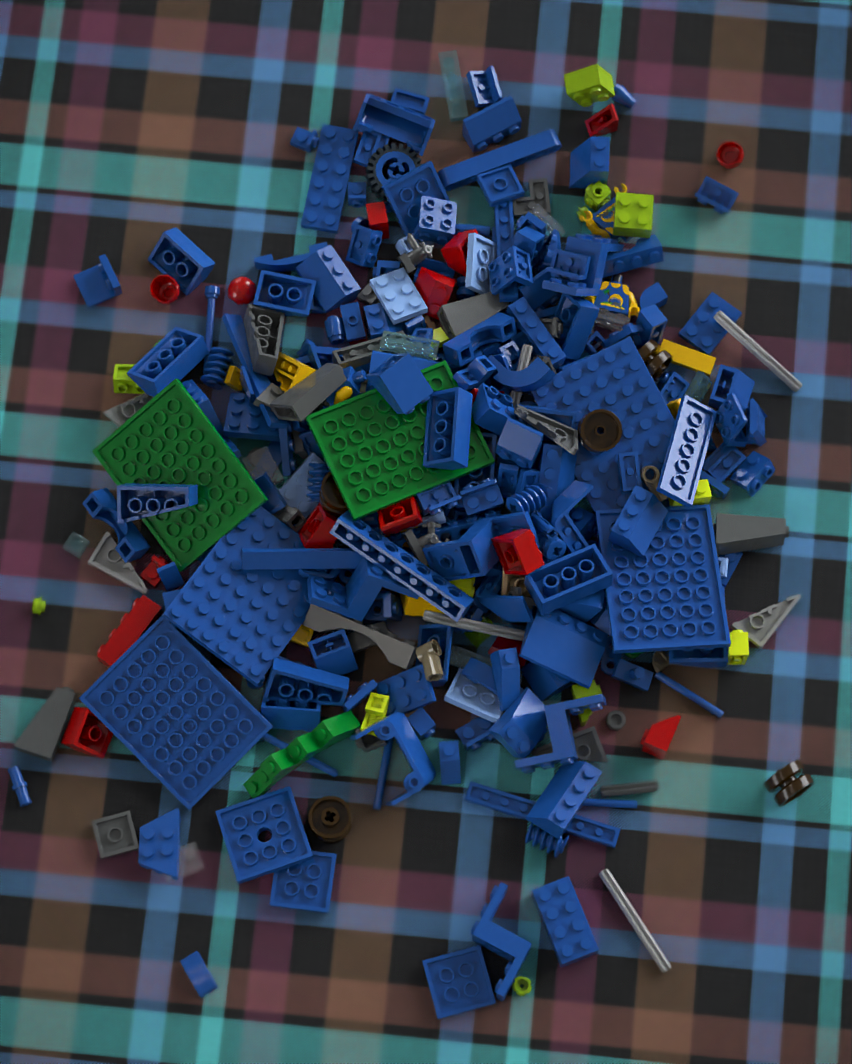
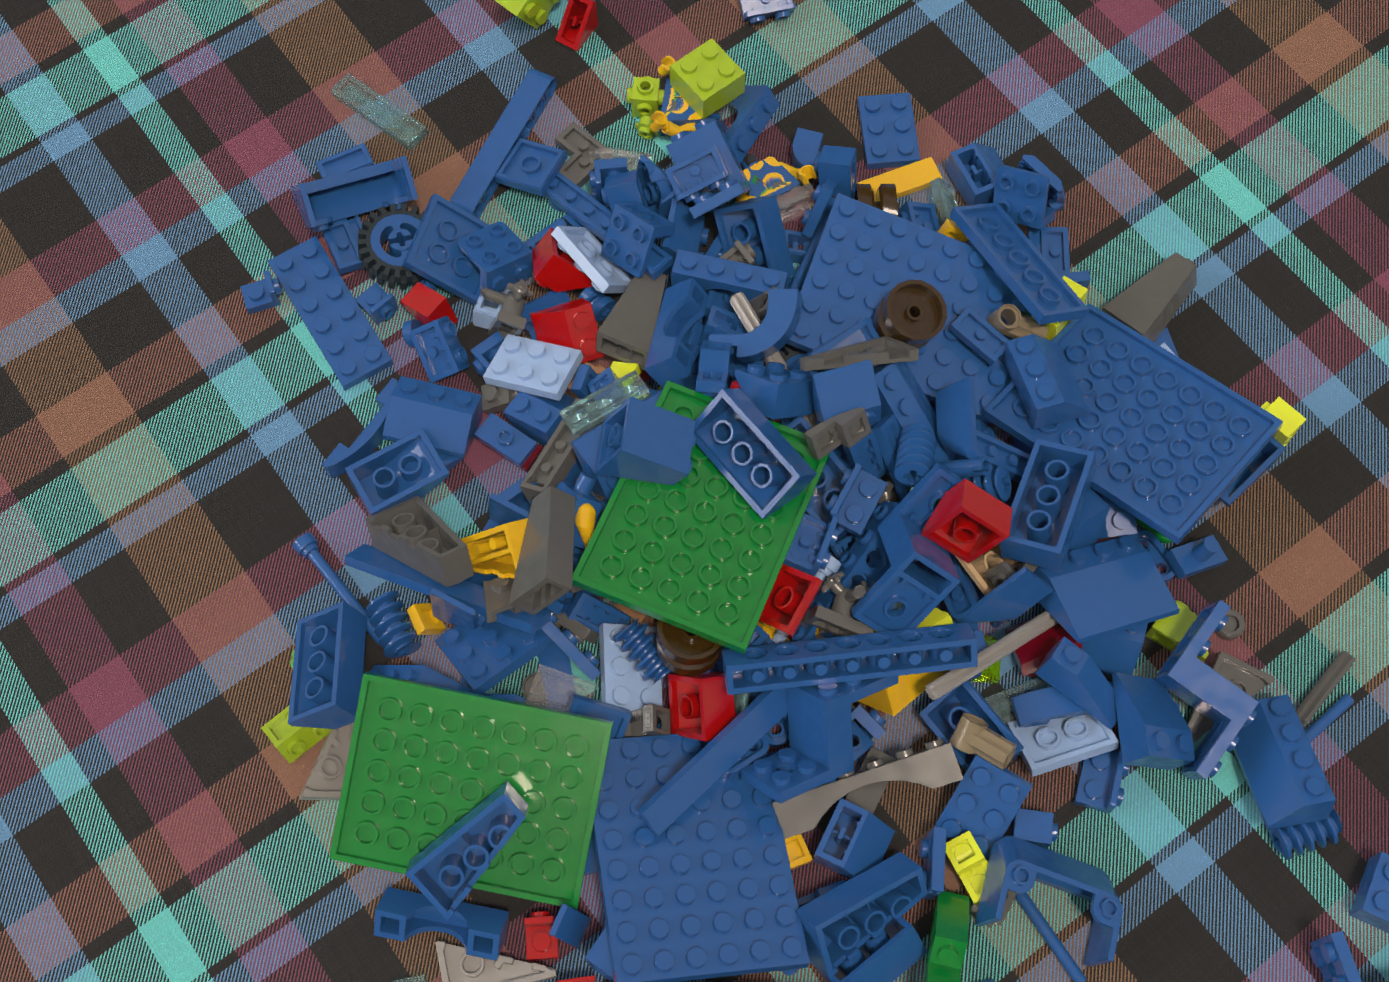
camera: 40 degrees left, 5 degrees down
blue bracket [73,254,123,308] -> none
blue slope [147,227,216,296] -> none
red hair [150,274,180,305] -> none
red hair [227,276,257,305] -> none
blue rock [296,338,316,357] -> none
blue brick [324,315,346,345] -> none
blue slope [438,740,461,785] -> none
blue slope [462,95,522,153] -> none
blue tile [464,781,621,849] -> none
blue bracket [466,66,502,107] -> none
blue slope [569,136,610,189] -> none
red slope [640,715,682,760] -> none
dark tan tile [652,651,670,673] -> none
blue bar [654,672,724,718] -> none
light grey axle [714,311,802,392] -> none
blue bracket [730,451,775,497] -> none
light grey wing [731,594,802,649] -> none
none -> dark grey slope [804,407,872,460]

